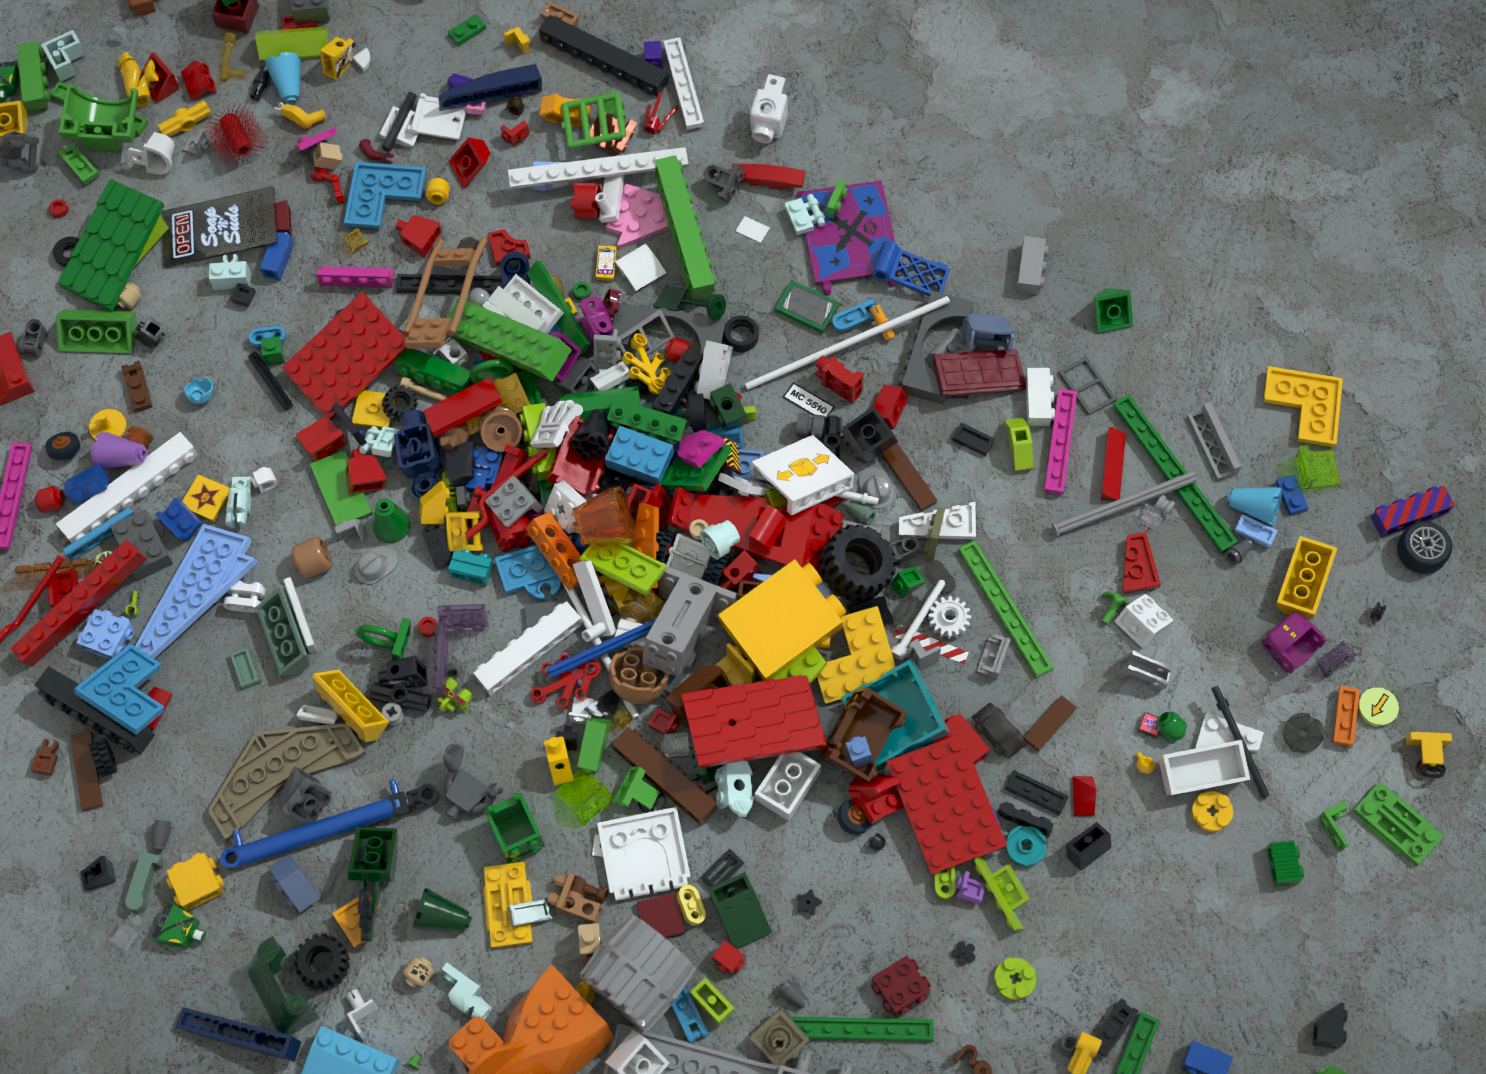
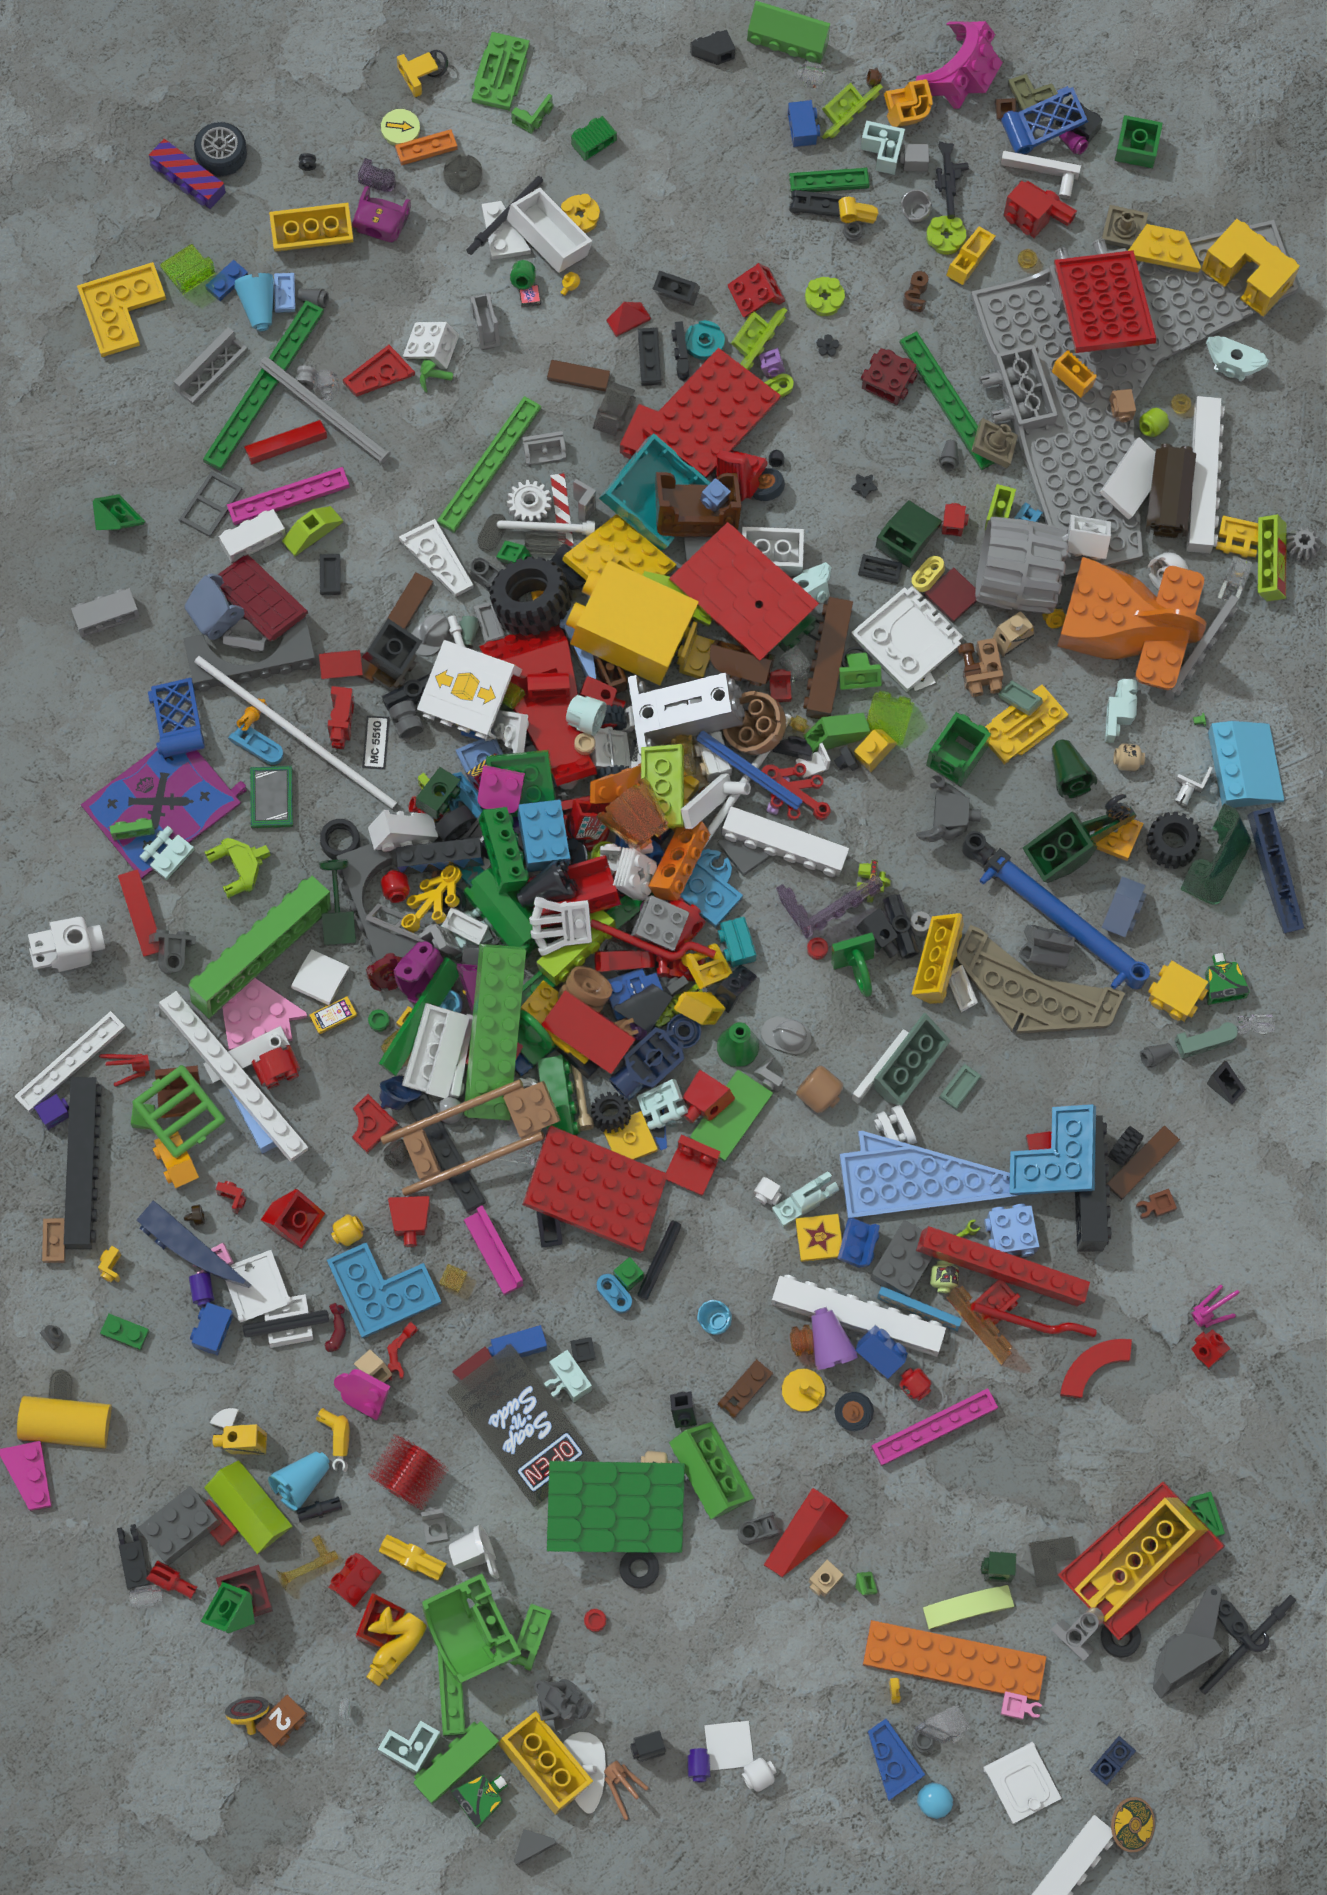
camera: 125 degrees left, 5 degrees up
black tile [332,402,367,446] -> none
white sticker [736,216,770,243] -> none
olive plate [924,507,945,562] -> none
none -> blue brick [190,1302,234,1356]
none -> lime connector [204,838,271,899]
none -> red bracket [728,263,785,318]

